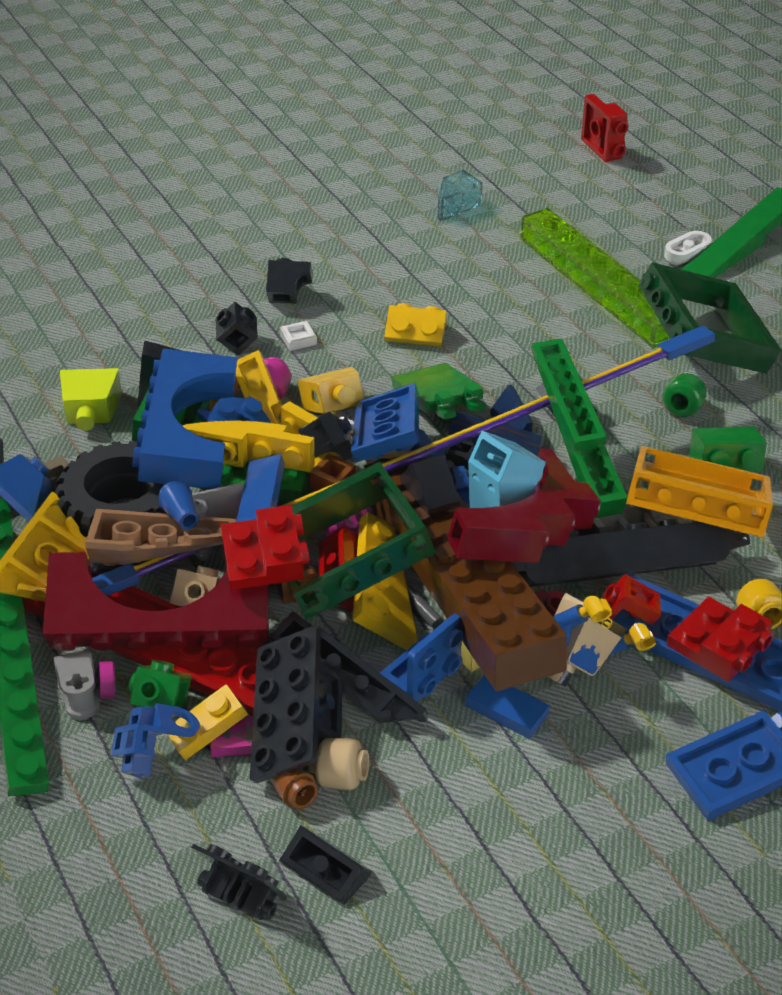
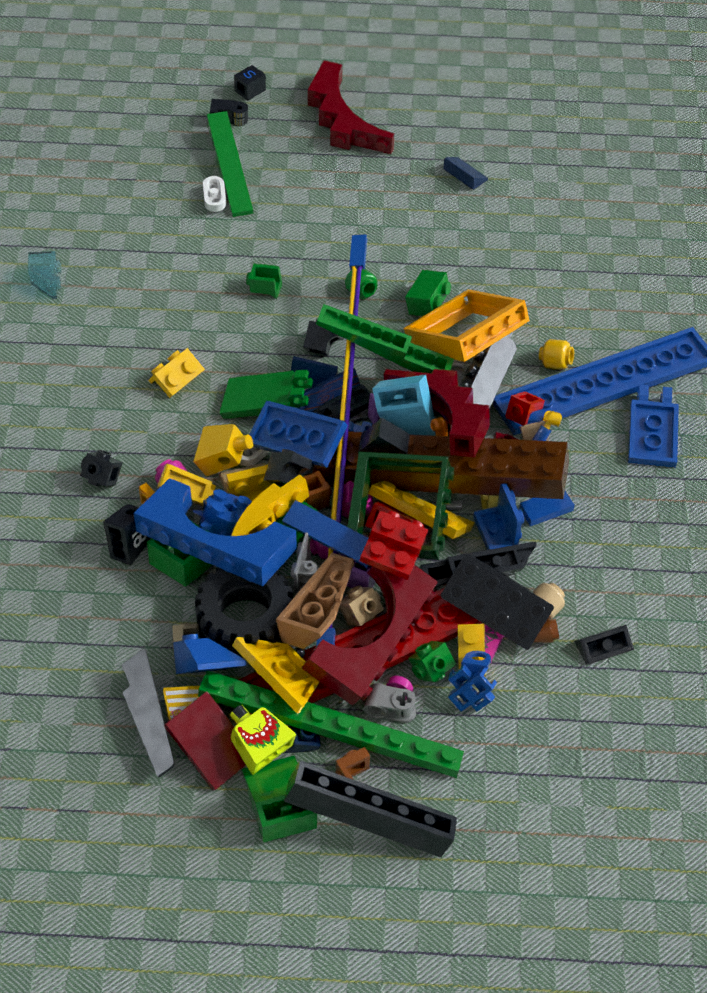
camera: 60 degrees left, 10 degrees up
neon yellow torso [60,368,122,431] -> none
blue cone [158,481,199,530] -> none
black hinge [191,843,287,920] -> none
black brick [266,258,313,304] -> none
white tile [280,321,317,351] -> none
clear neon green brick [520,208,670,349] -> none
red plate [581,93,629,162] -> none
dark green window [638,262,782,374] -> none
red plate [666,596,774,682] -> none
none -> green window [246,263,282,299]

